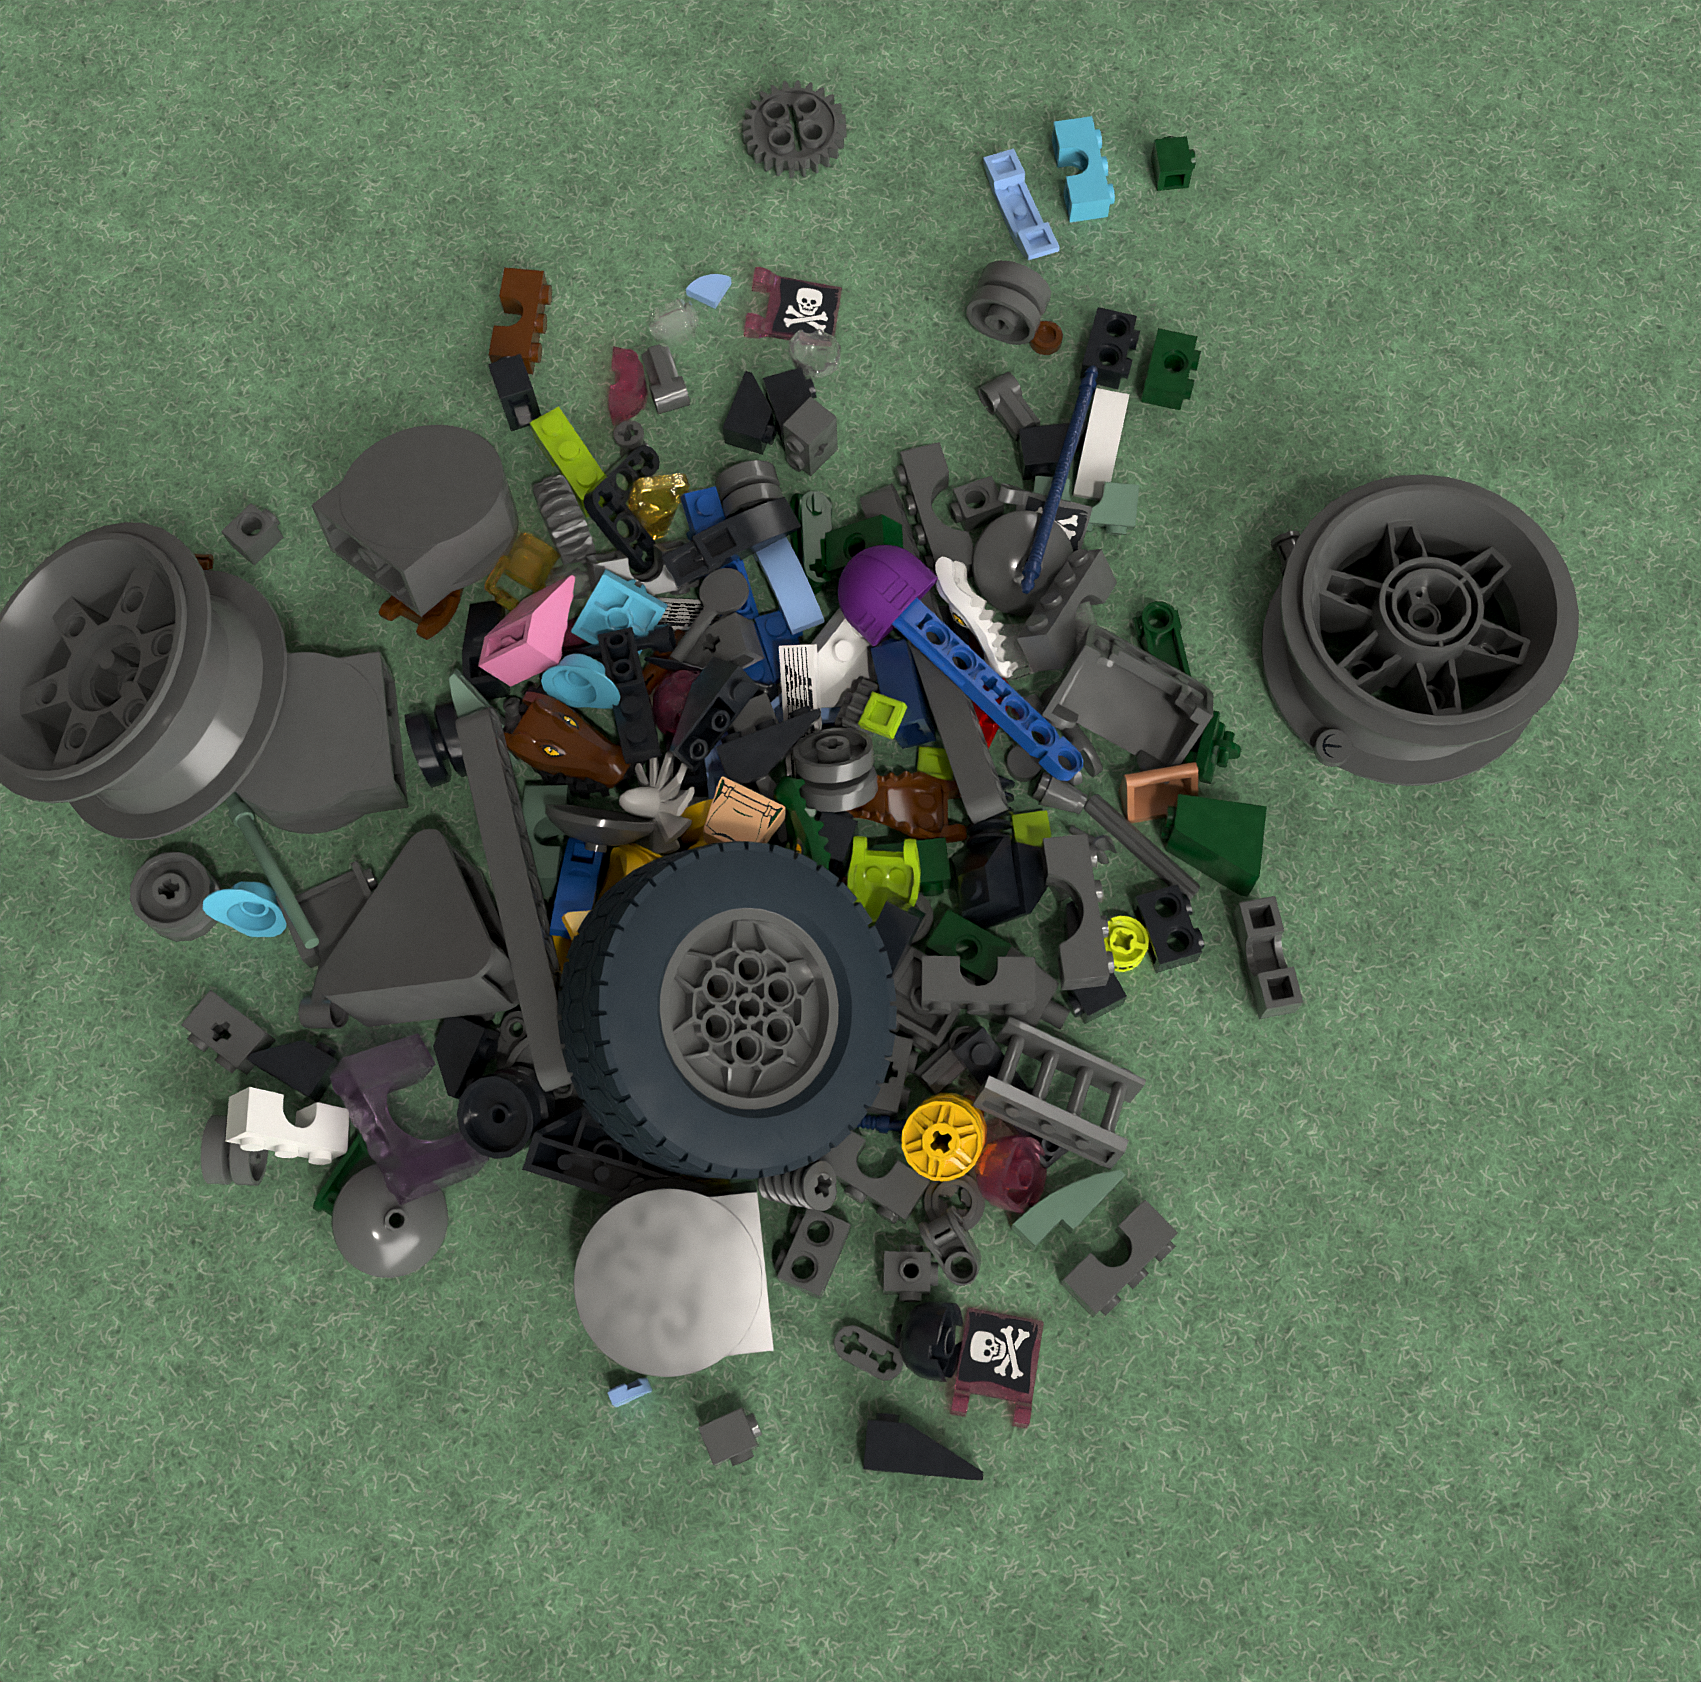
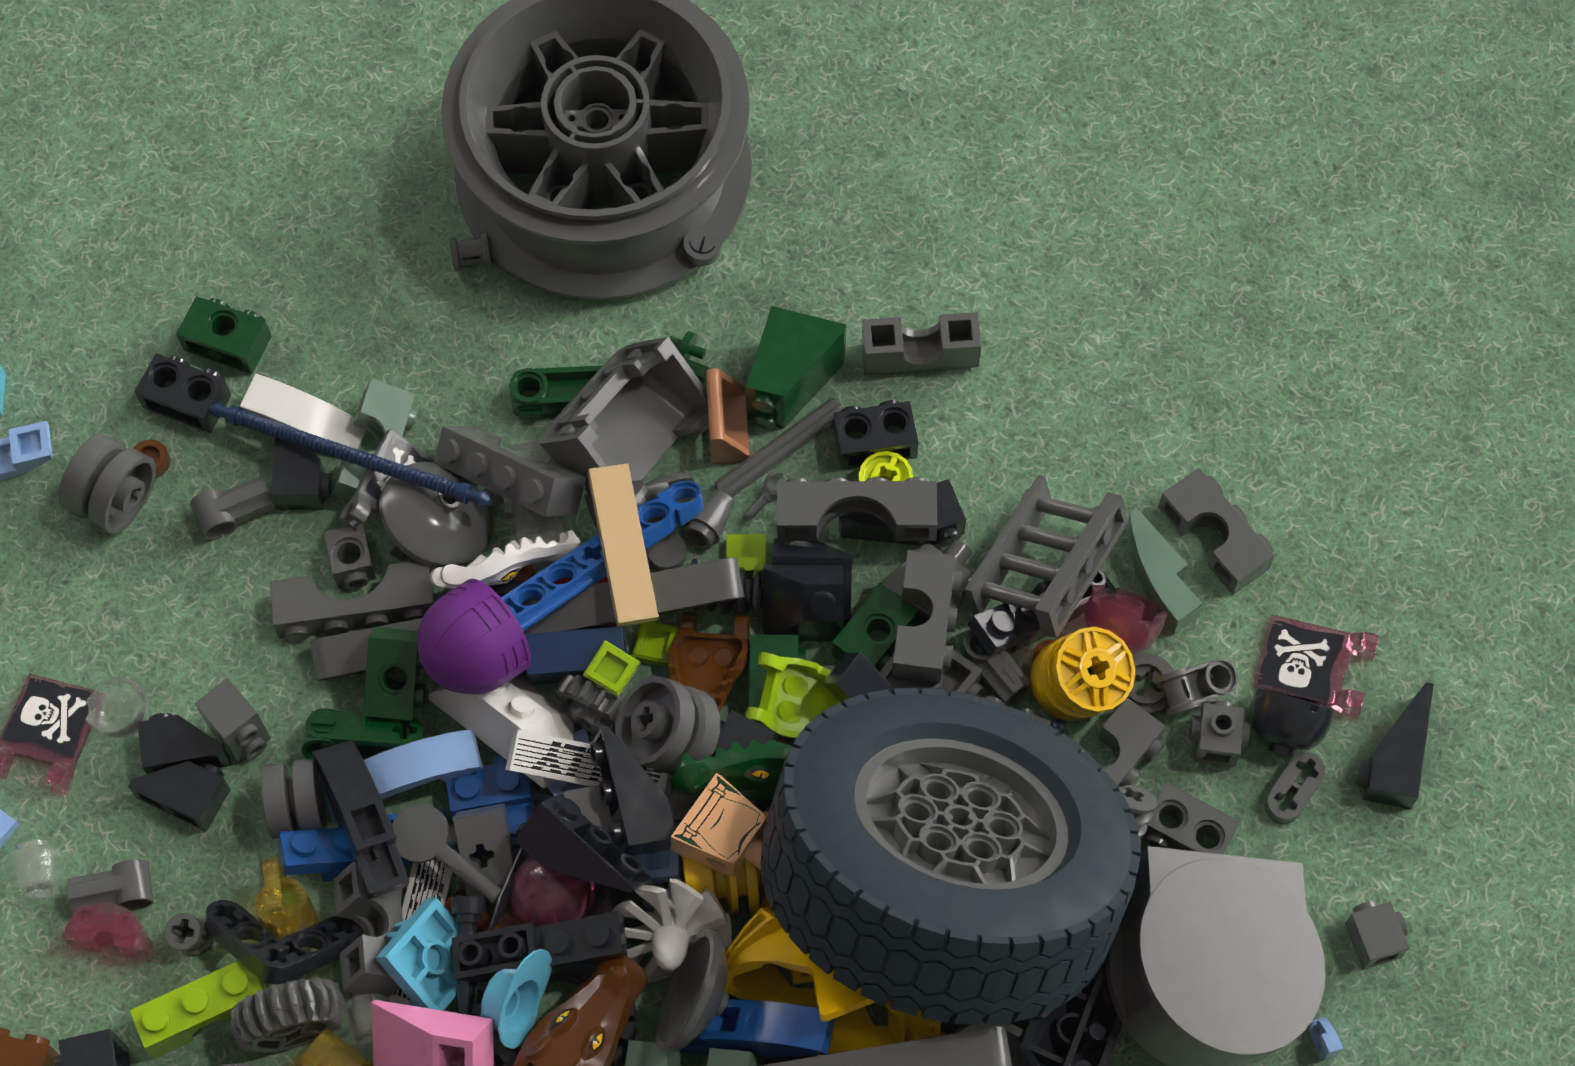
camera: 85 degrees left, 5 degrees down
none -> tan tile [587,464,659,627]

